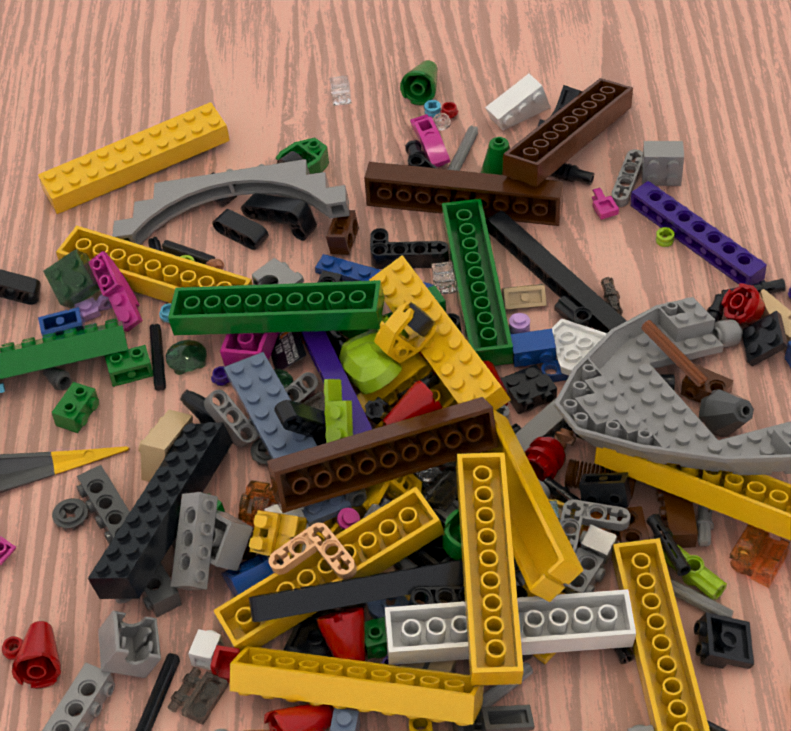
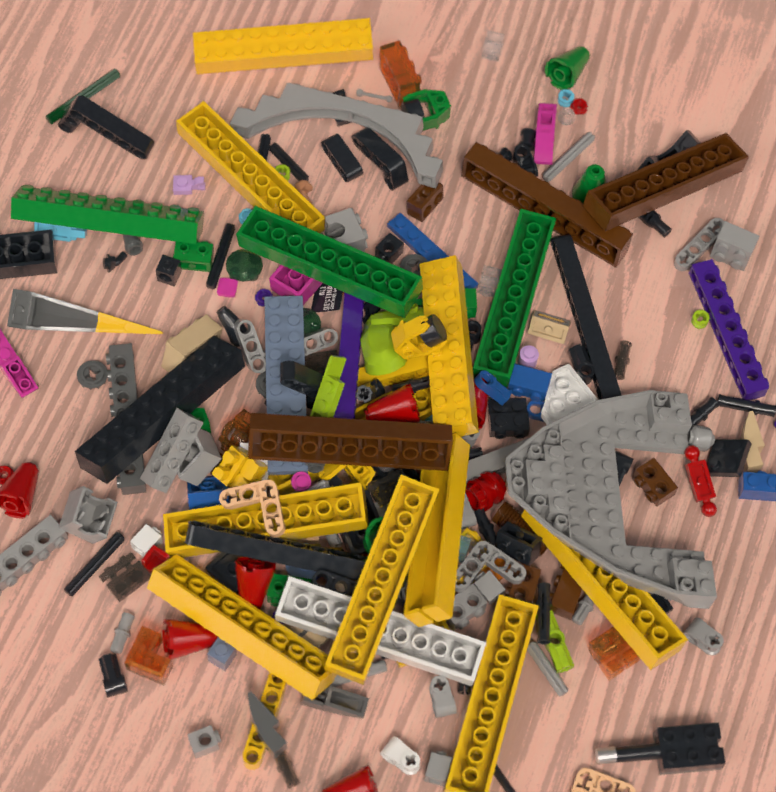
camera: 15 degrees right, 15 degrees up
blue brick [38,307,85,337] -> none
clear green brick [43,249,100,309] -> none
green brick [52,382,99,433] -> none
dark pink slope [88,251,143,332] -> none
black beam [370,228,449,269] -> none
white wedge [485,74,551,130] -> none
dark pink plate [592,187,619,220] -> none
dark orange axle [641,320,708,387] -> none
black plate [694,612,754,669] -> none
dark grey cone [699,389,754,437] -> none
red cone [722,283,765,325] -> none
none -> black plate [103,252,128,273]
none -> black brick [156,255,182,287]
none -> dark pink piece [217,278,238,298]
none -> clear orange brick [379,40,422,109]
none -> light grey piece [429,676,457,718]
none -> blue piece [474,370,512,405]
none -> red plate [684,445,717,517]

